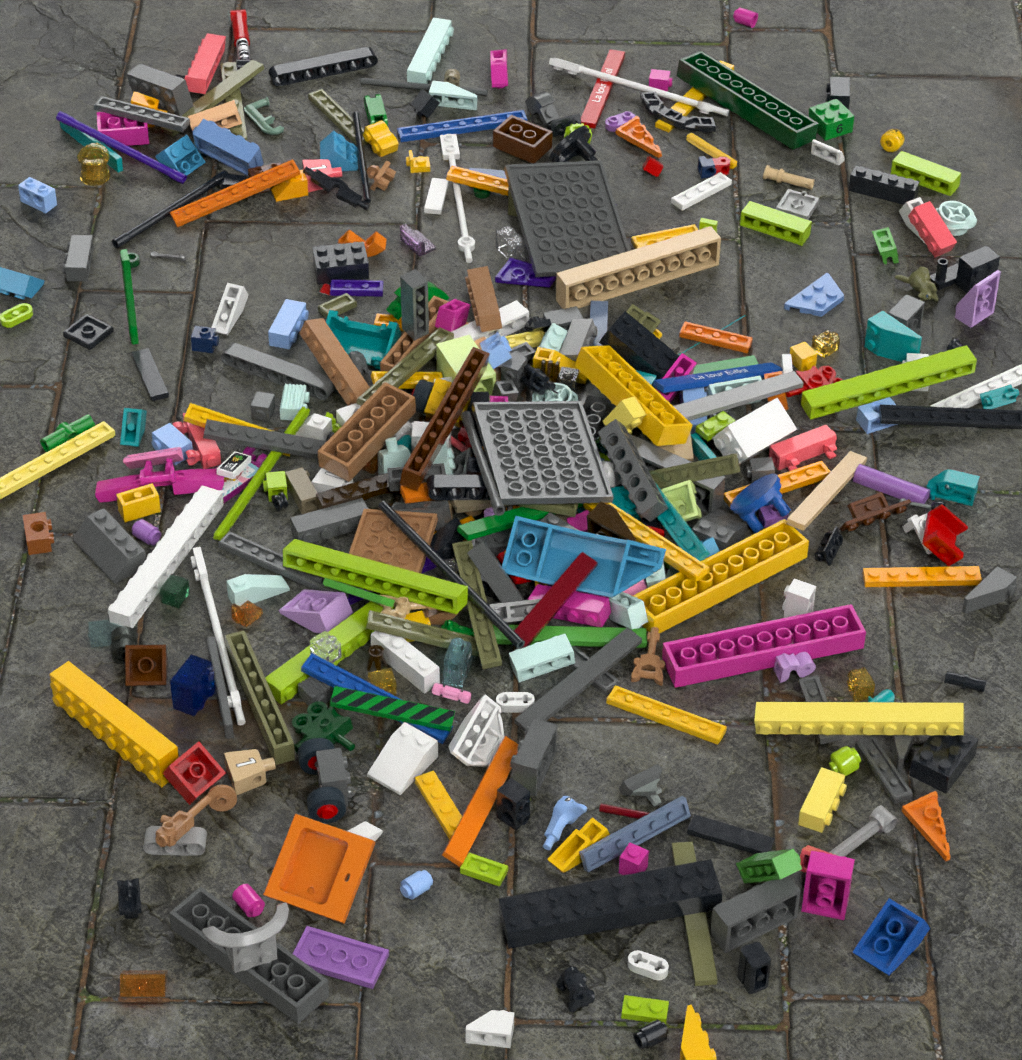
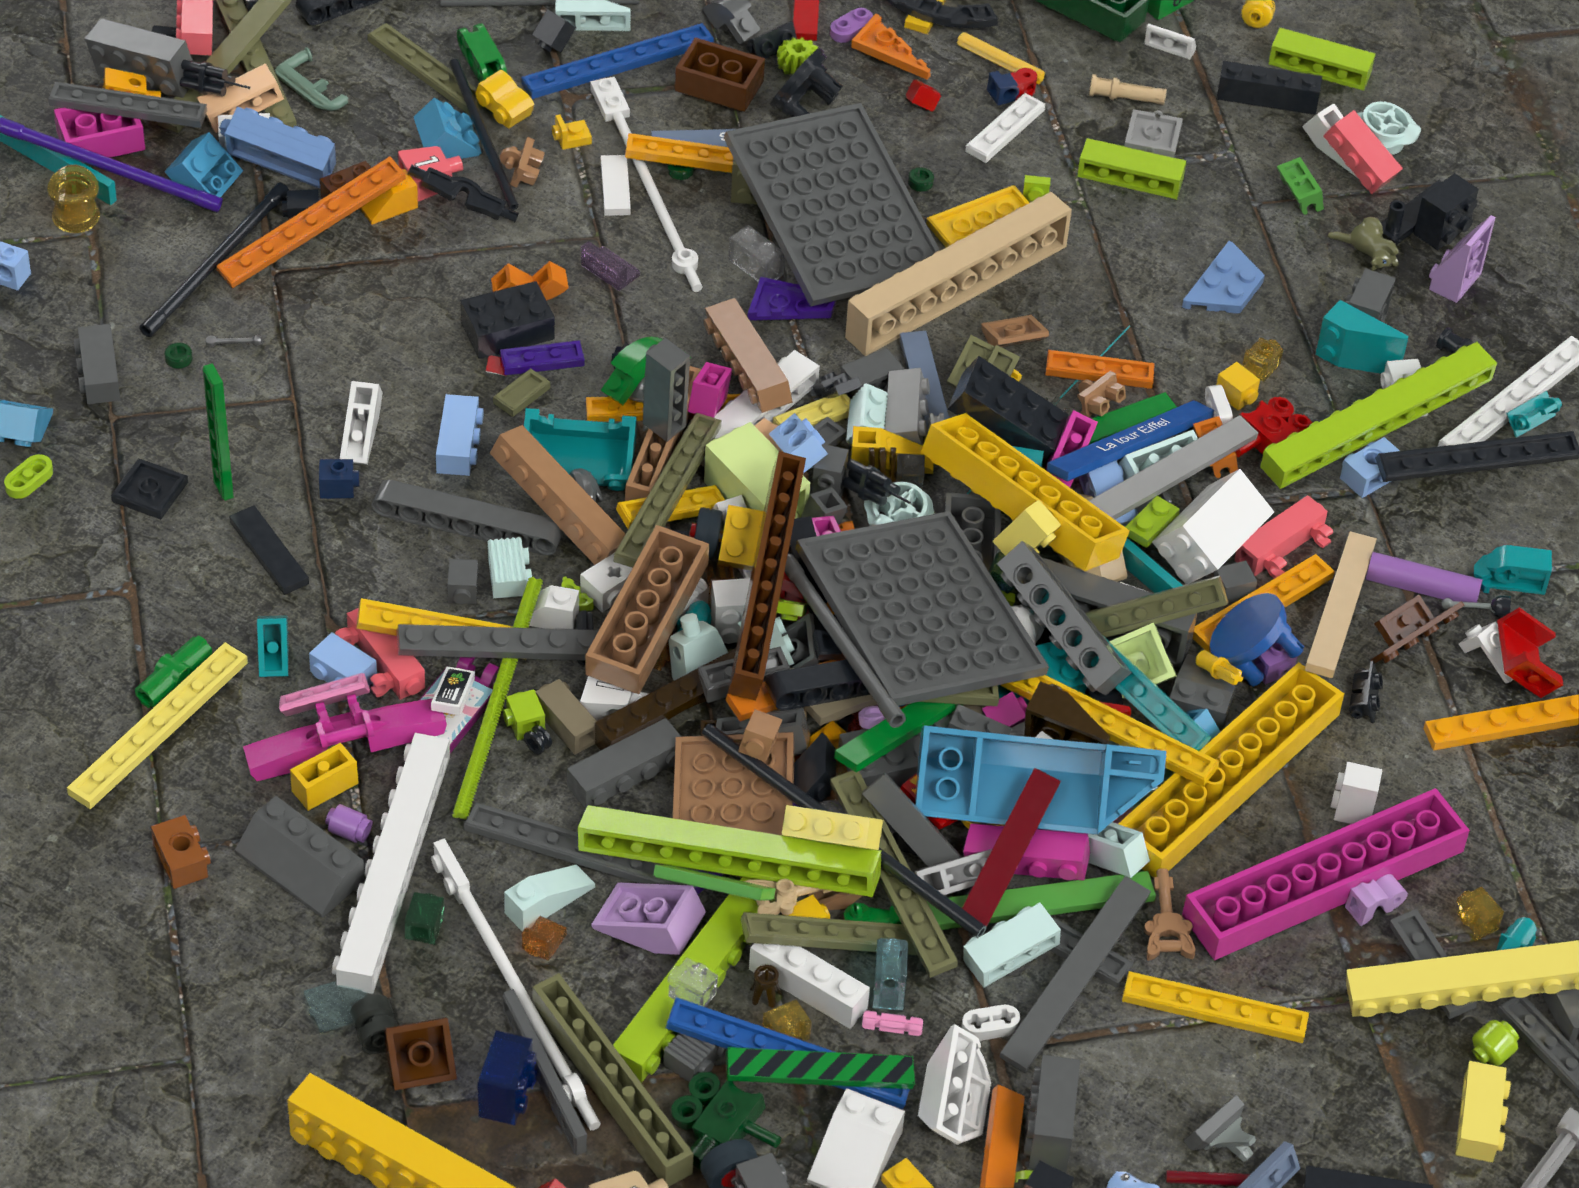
camera: 15 degrees left, 5 degrees up
none -> black piece [180,59,251,97]
none -> medium nougat brick [738,709,783,762]
none -> lime plate [776,599,808,621]
none -> light yellow brick [782,805,883,850]
none -> dark green tile [908,167,934,192]
none -> medium nougat slope [981,315,1049,347]
none -> medium nougat hips [1077,371,1126,417]
none -> yellow axle [1196,650,1243,685]

